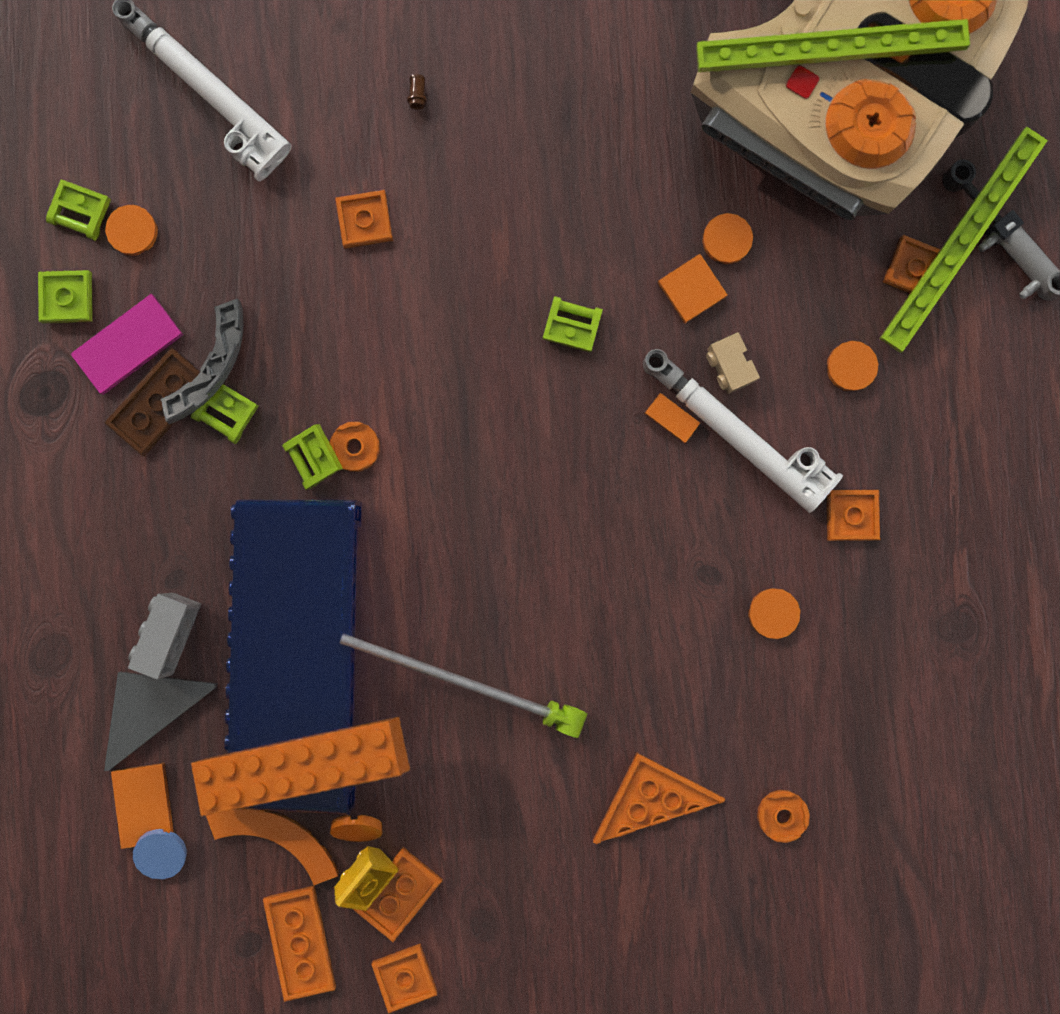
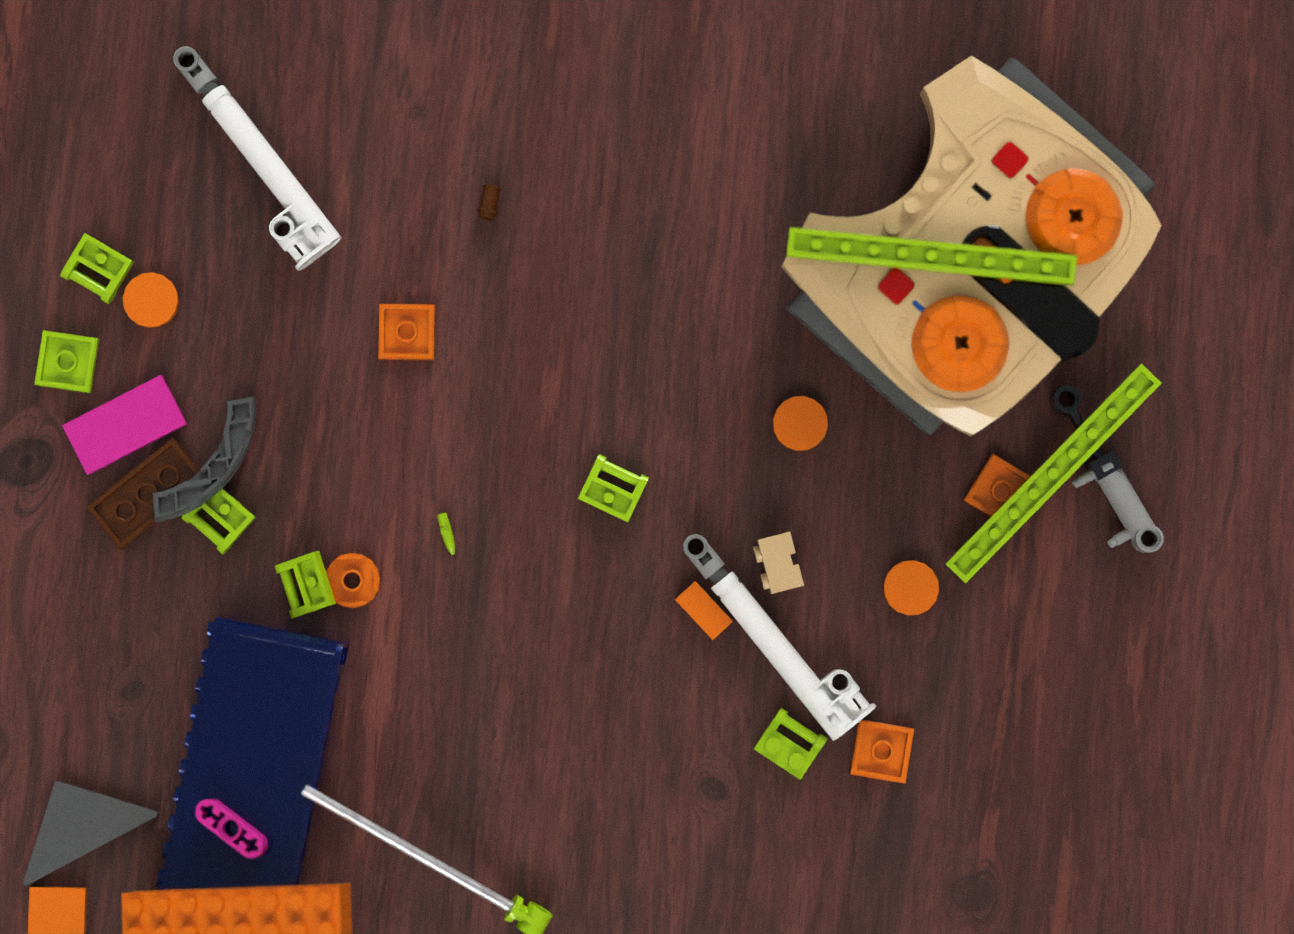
camera: 10 degrees right, 0 degrees up
light grey brick [128,593,201,680] -> none
orange tile [658,254,728,324] -> none
orange tile [748,588,800,639] -> none
none -> dark pink beam [195,799,268,858]
none -> lime helmet [437,512,455,555]
none -> lime plate [753,707,828,780]

